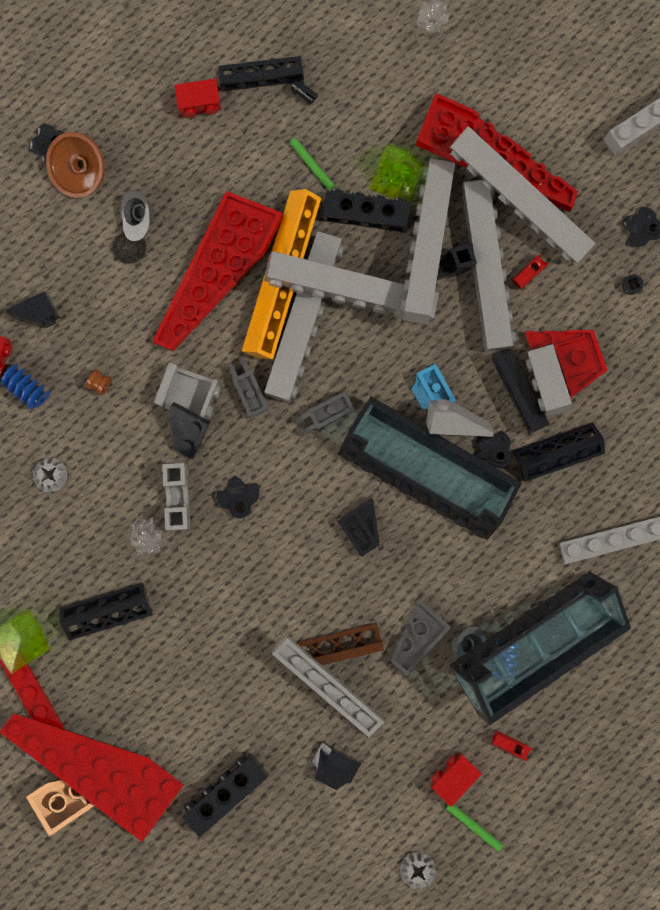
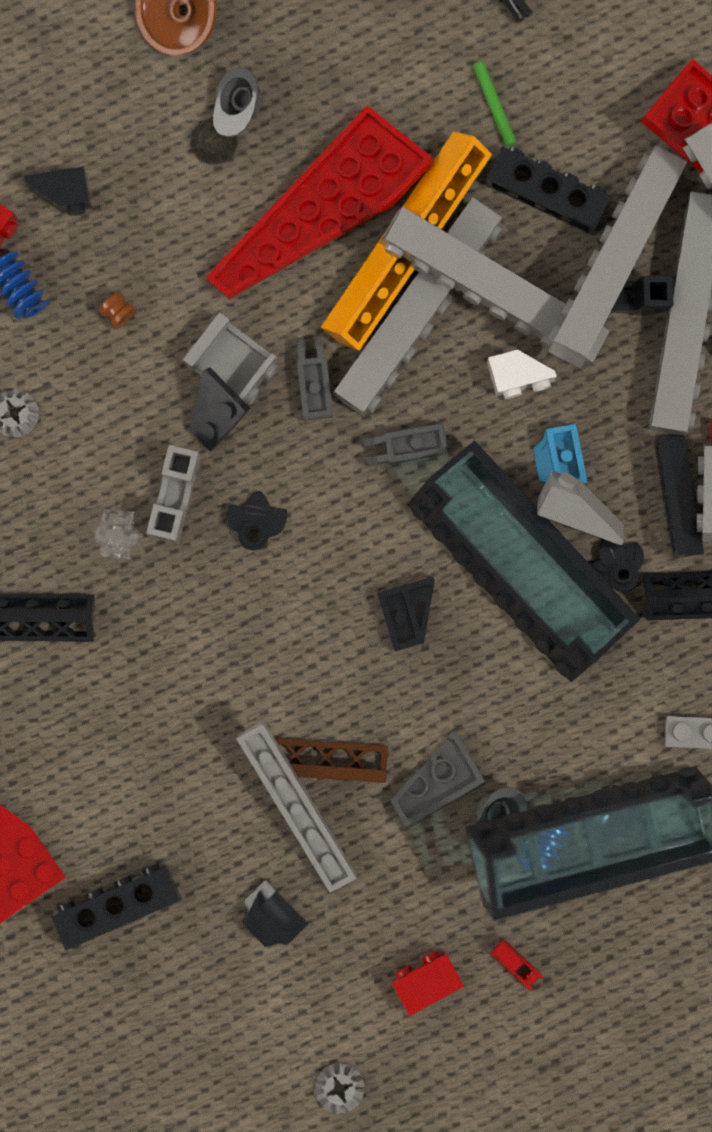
camera: 20 degrees right, 0 degrees up
clear neon green slope [370,142,423,202] -> none
bright green bar [445,805,503,852] -> none
none -> white slope [487,350,557,399]

